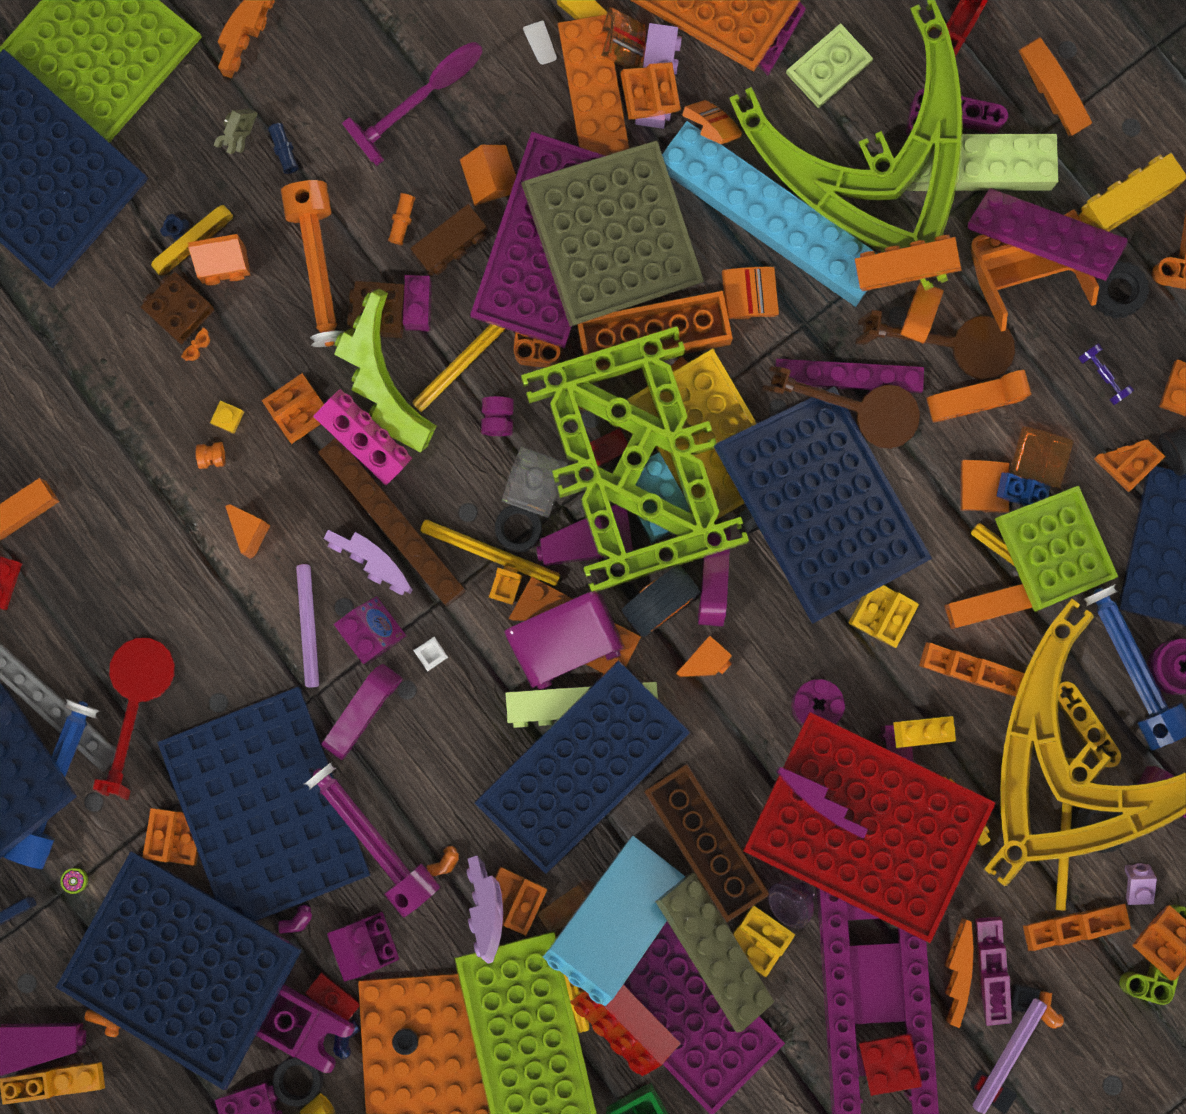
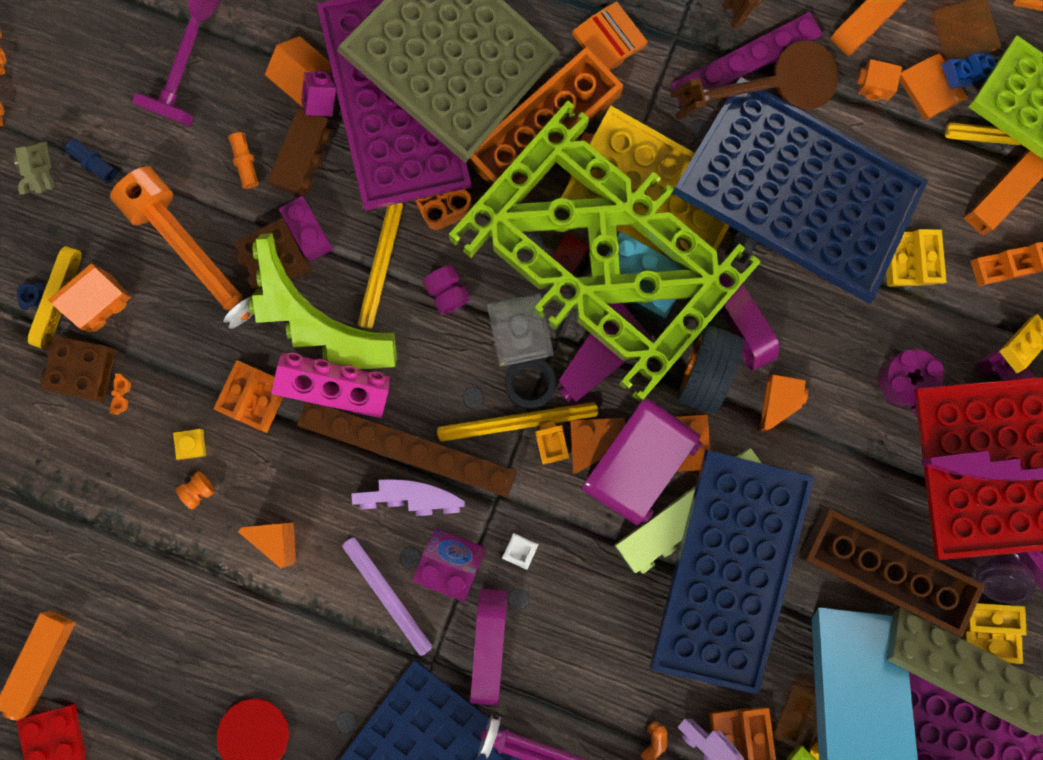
camera: 30 degrees left, 0 degrees up
none -> magenta brick [301,71,336,116]
none -> orange brick [856,59,902,101]

